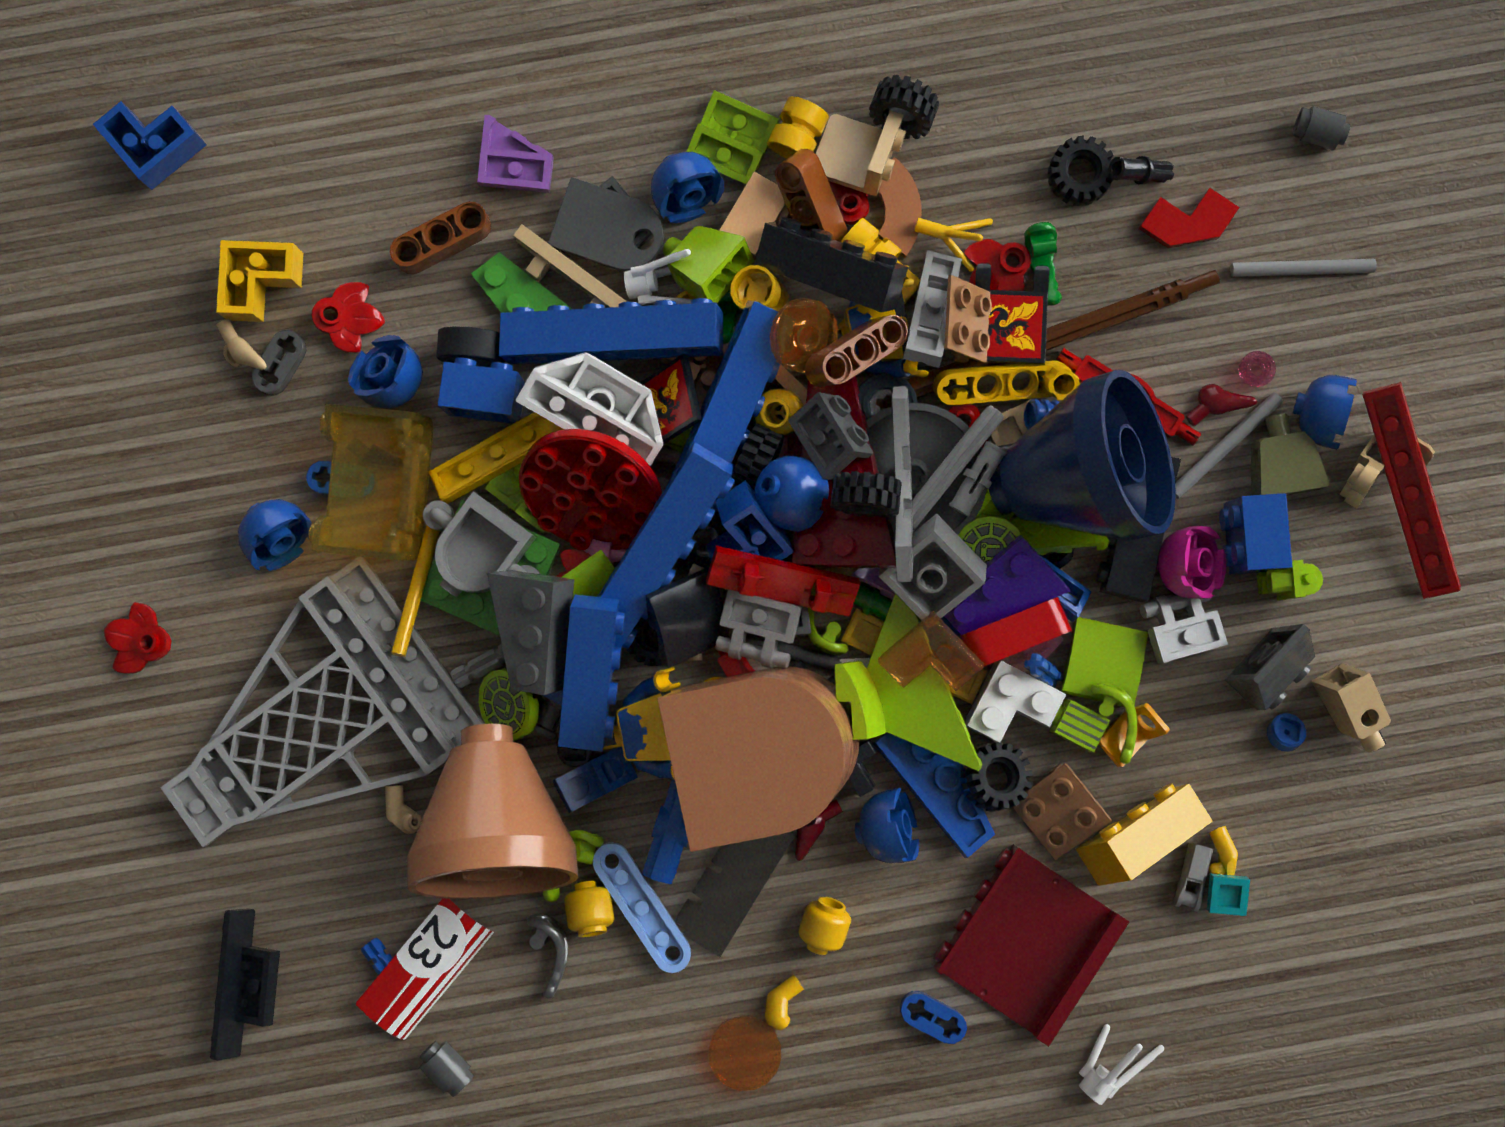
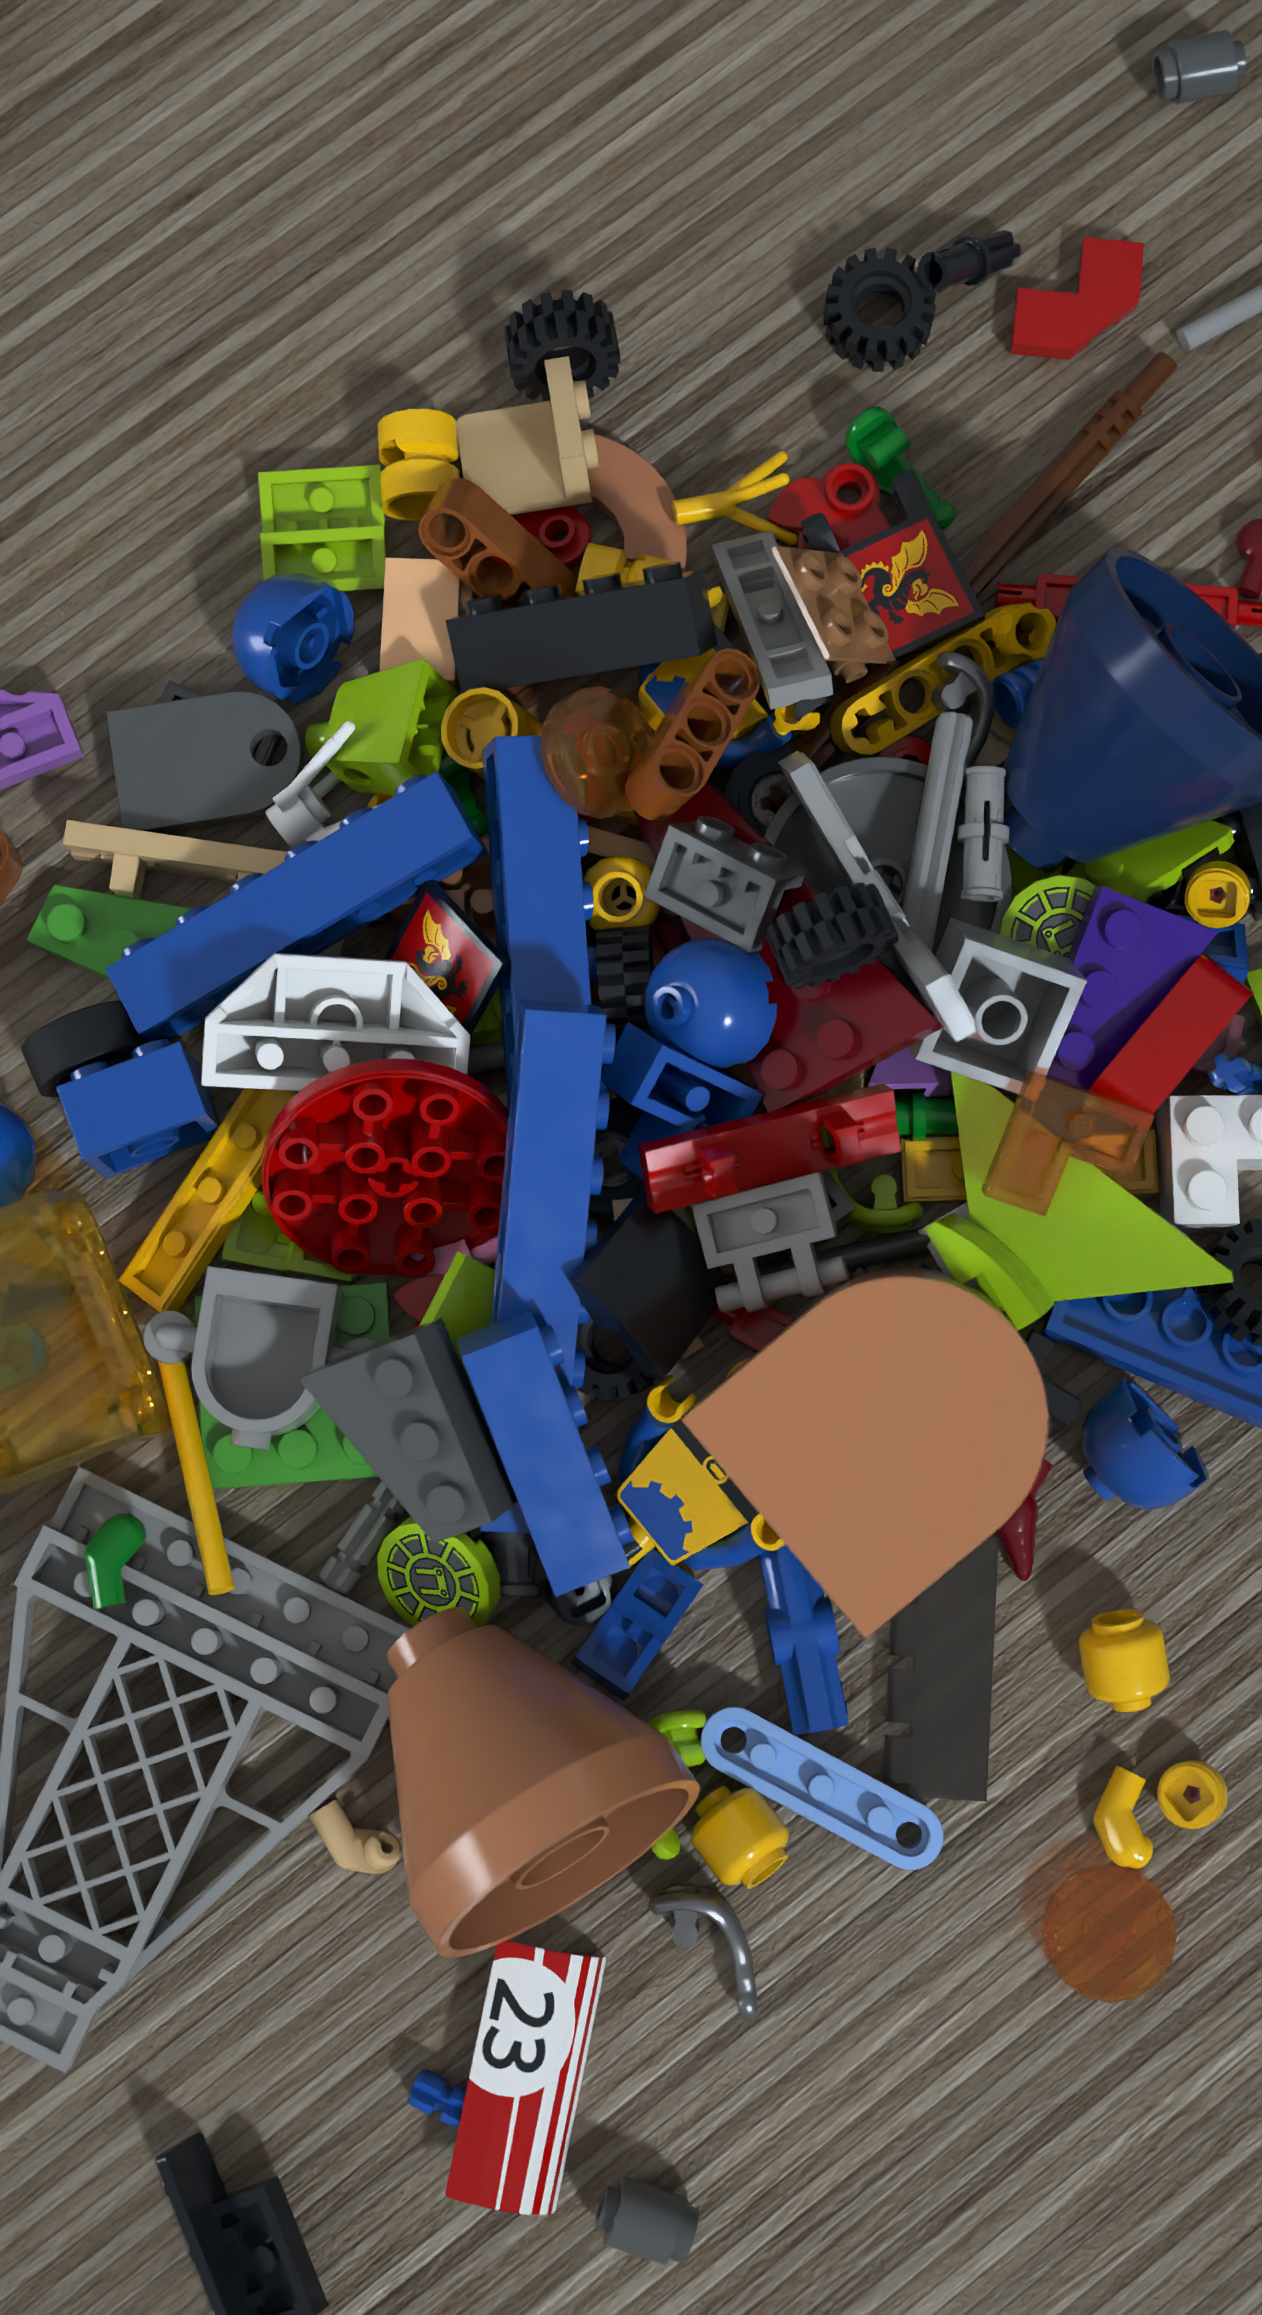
camera: 25 degrees left, 5 degrees down
none -> green arm [84,1513,146,1609]
none -> flat silver piece [931,652,995,778]
none -> yellow tile [1157,1760,1228,1829]
none -> yellow tile [1185,861,1251,928]

